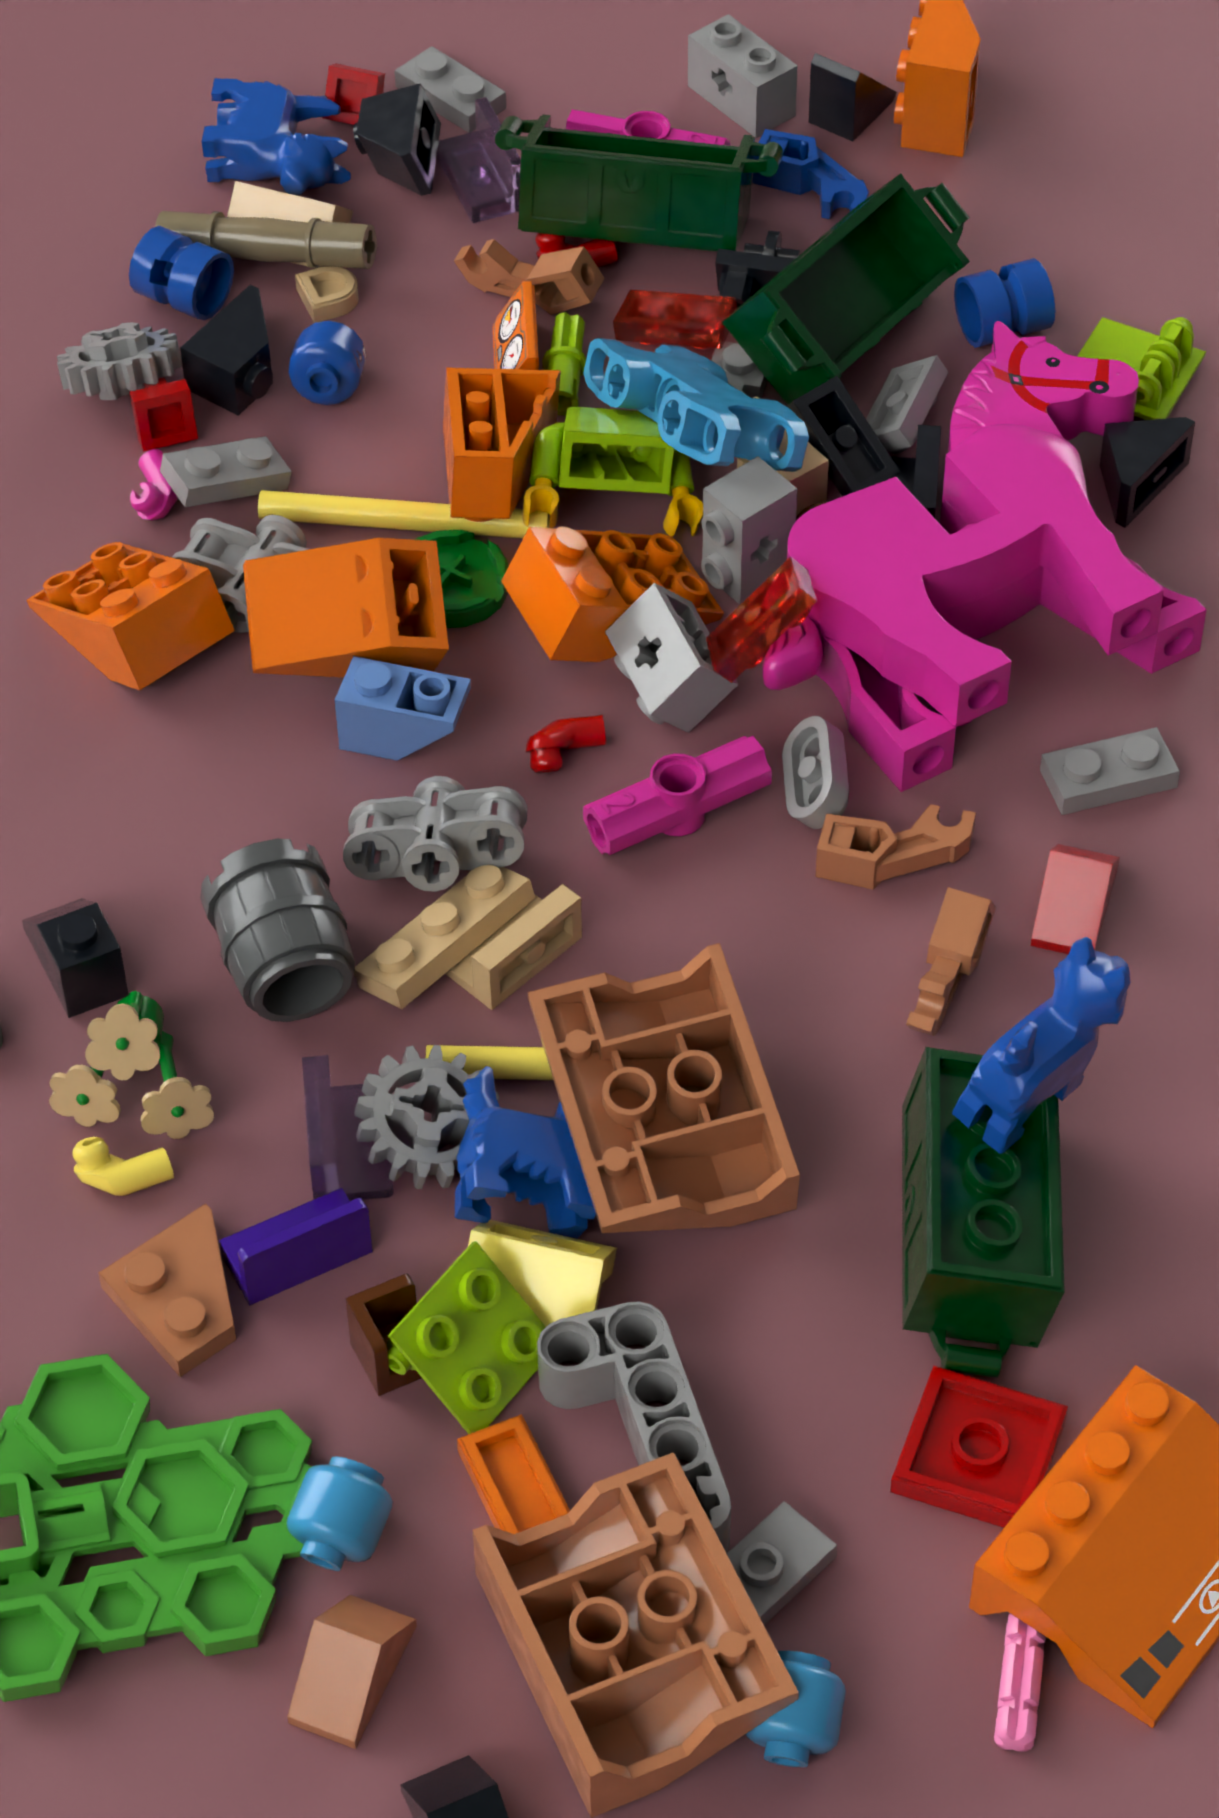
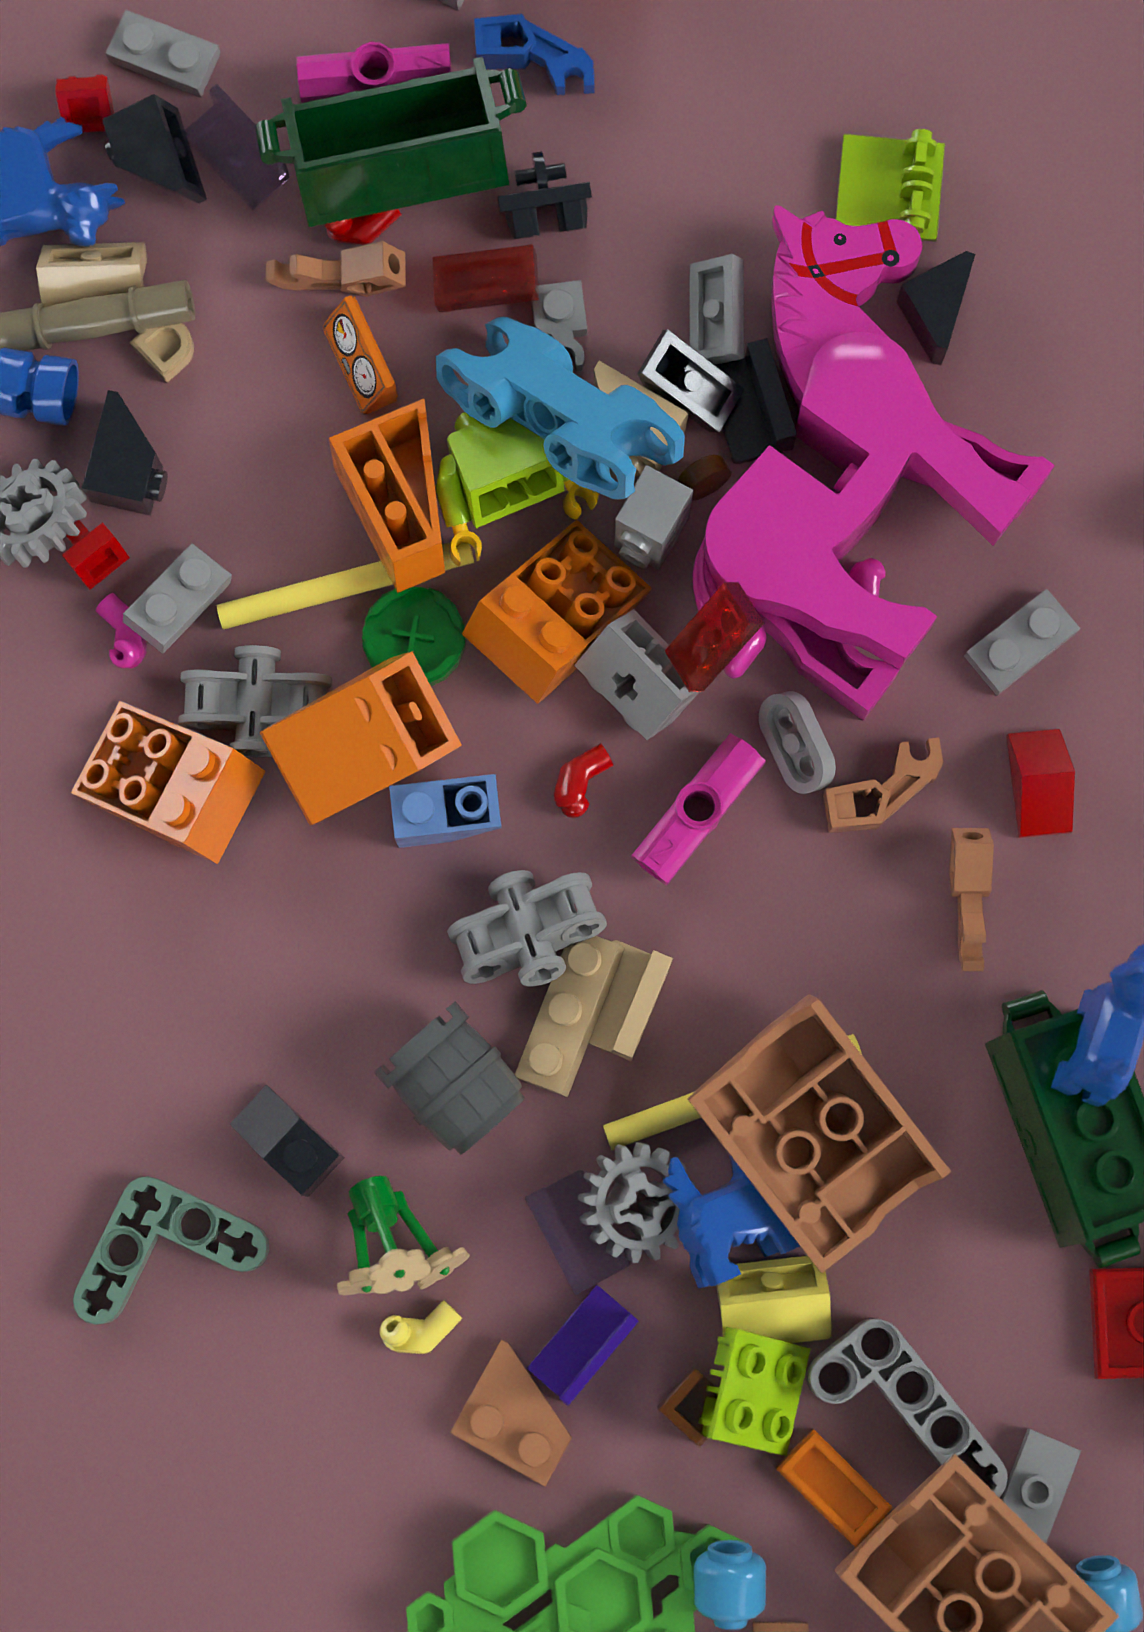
camera: 20 degrees left, 30 degrees up
blue head [288,320,367,405] -> none
lime axle [542,312,586,415] -> none
dark green container [722,173,970,406] -> none
blue wheel [954,258,1056,348] -> none

